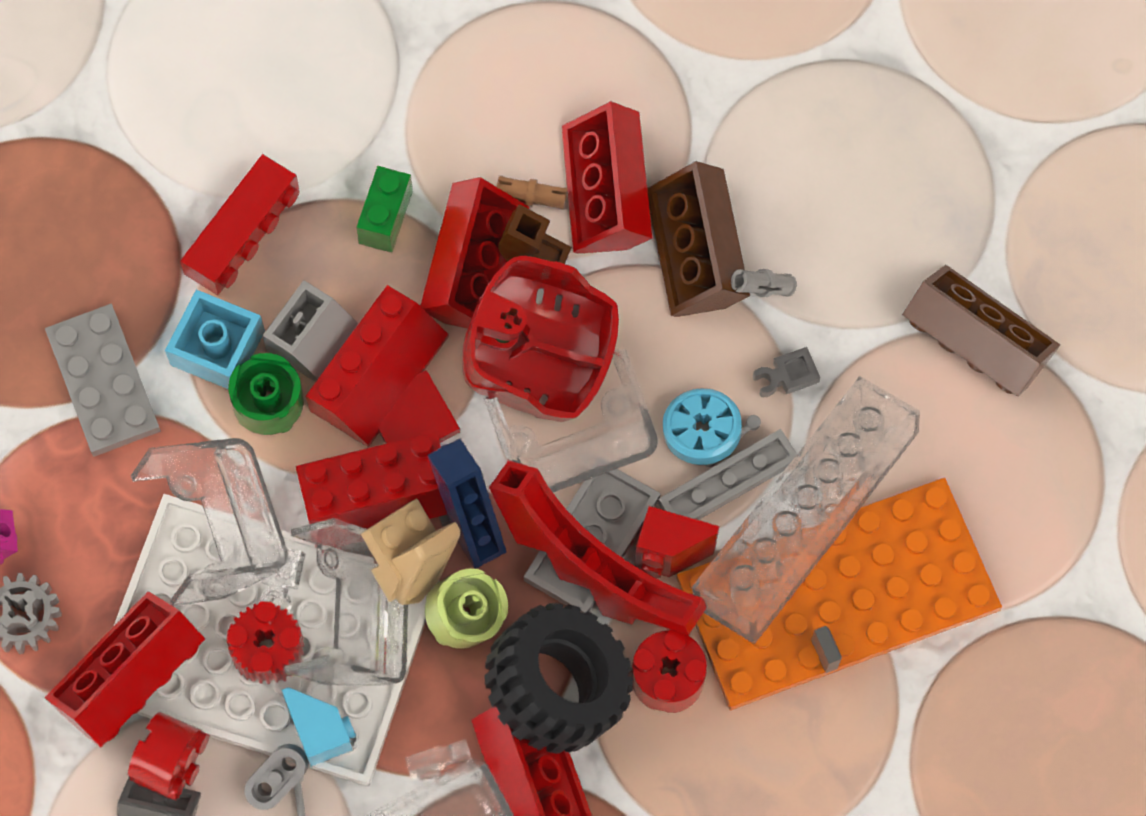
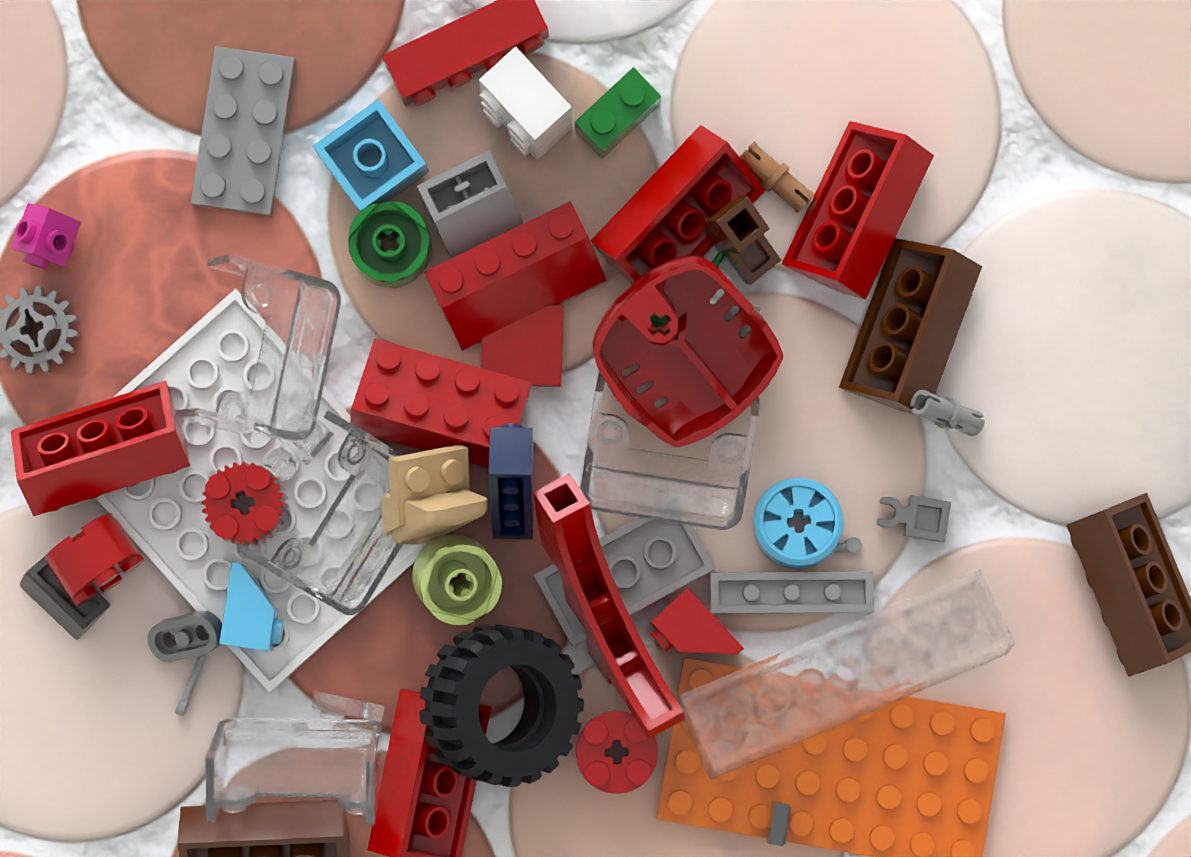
camera: 30 degrees right, 15 degrees up
none -> white brick [479,47,572,161]

